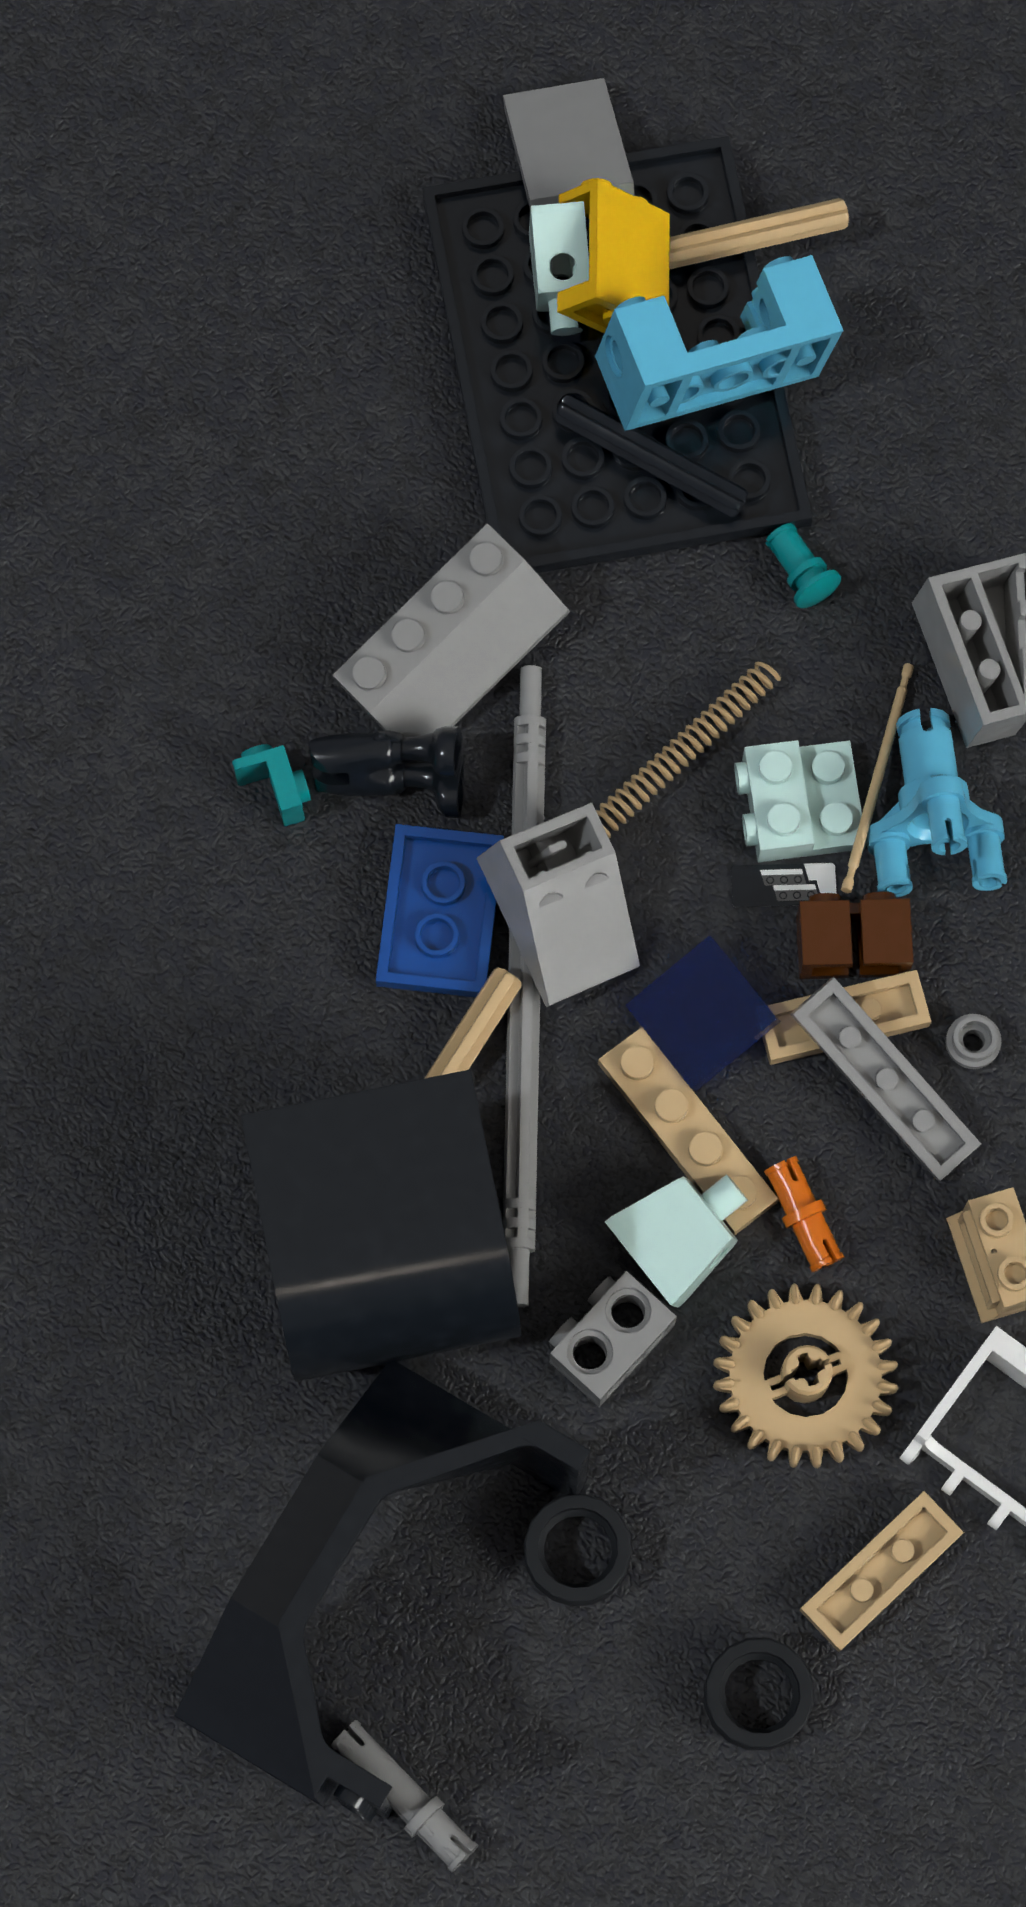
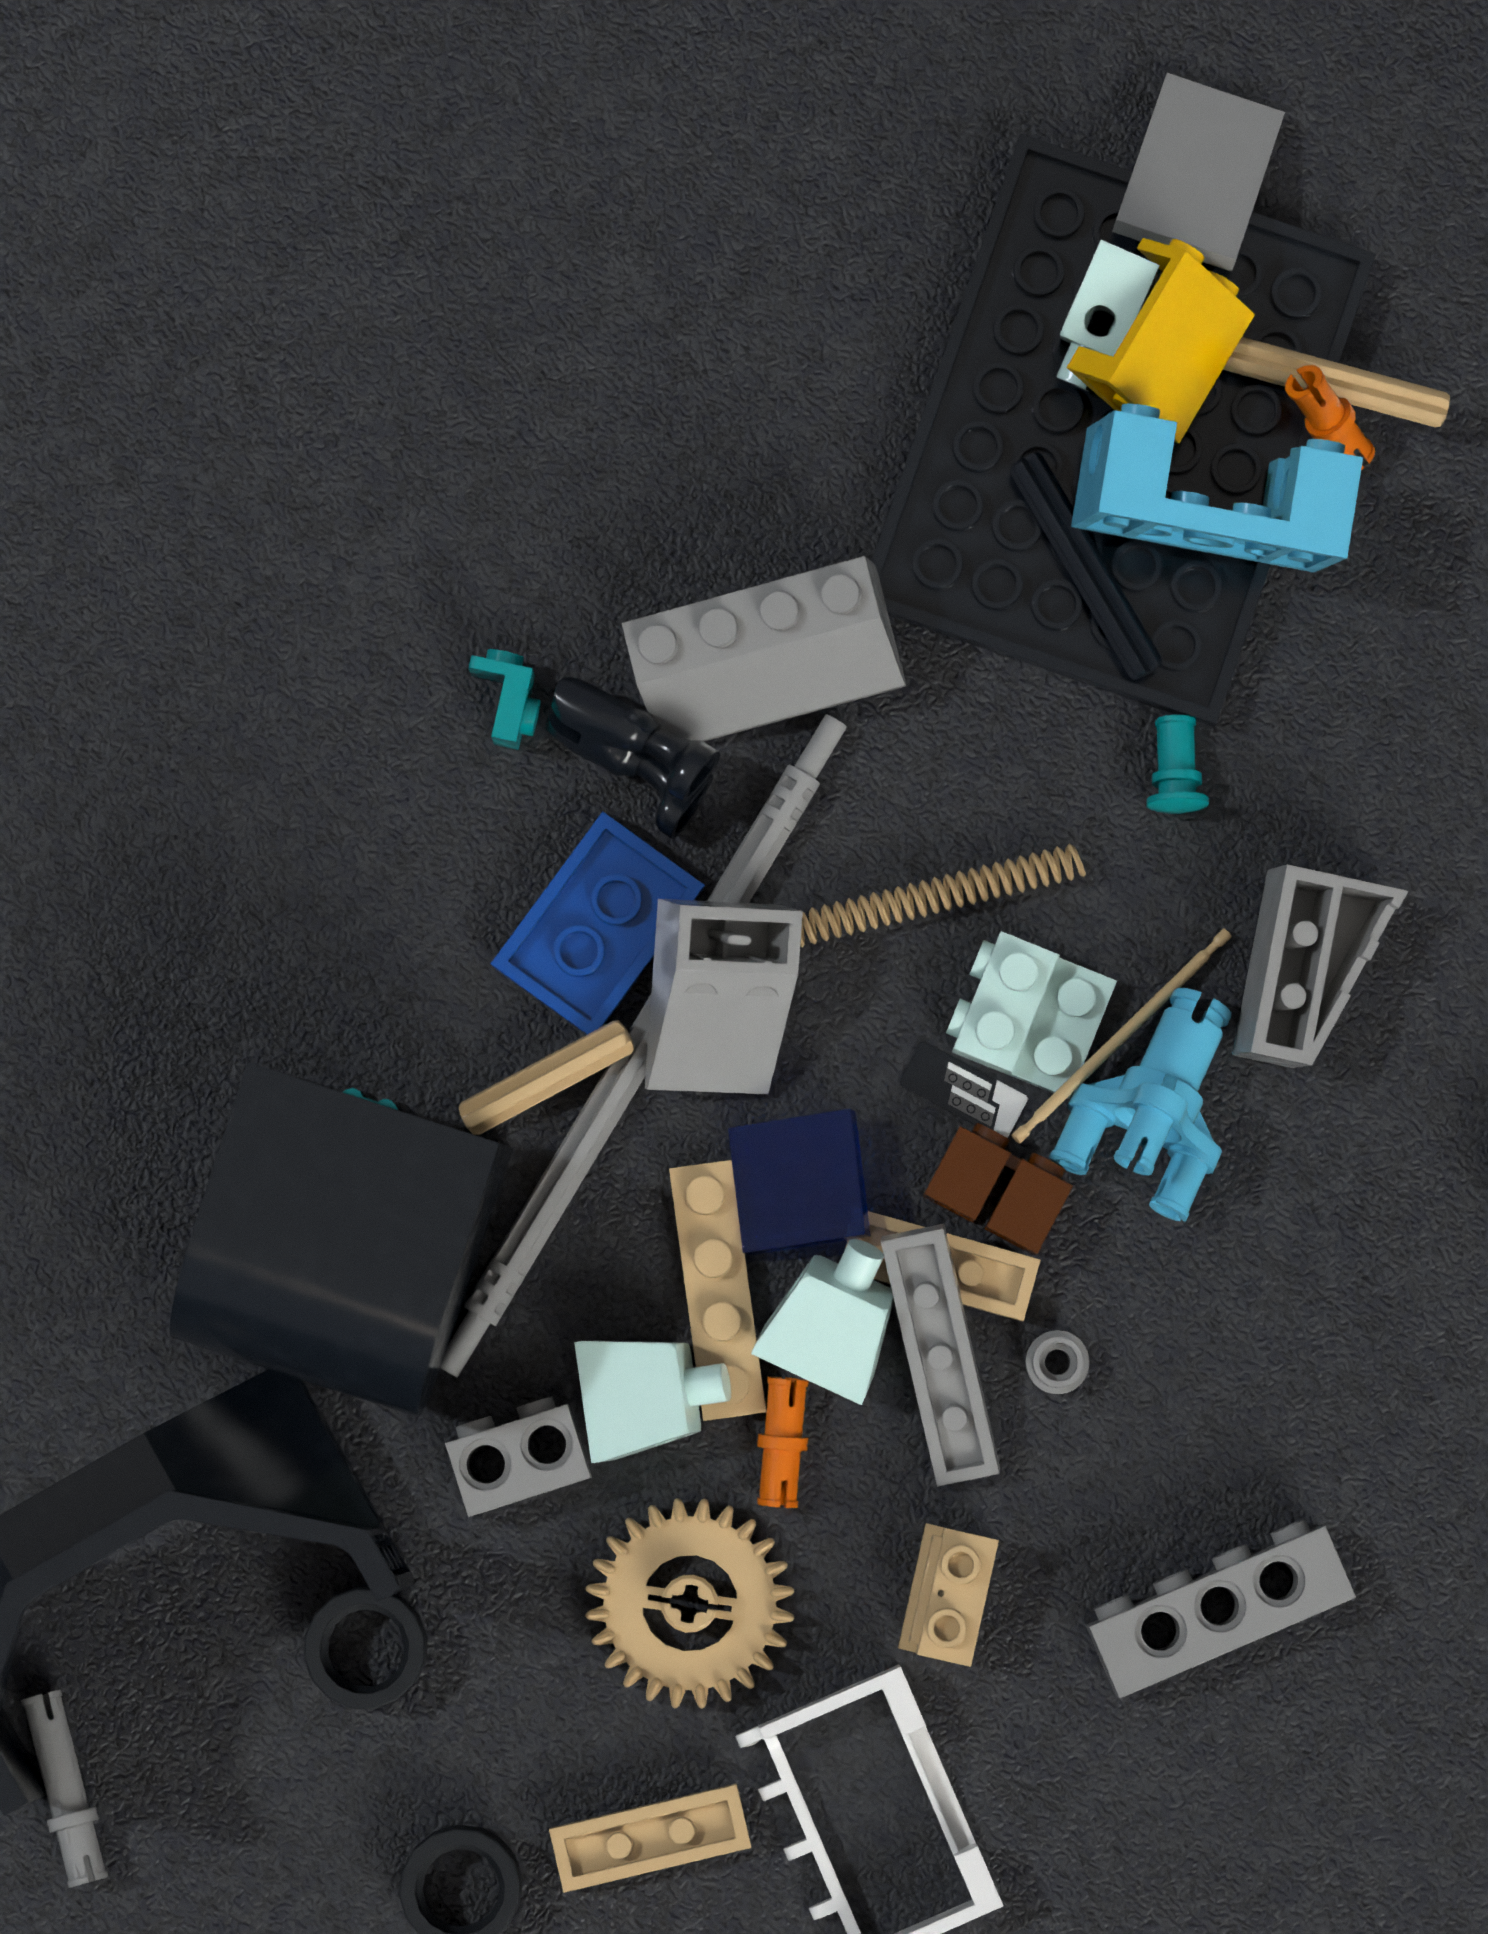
camera: 30 degrees right, 10 degrees up
none -> light aqua torso [751,1239,894,1405]
none -> orange pin [1285,365,1375,470]

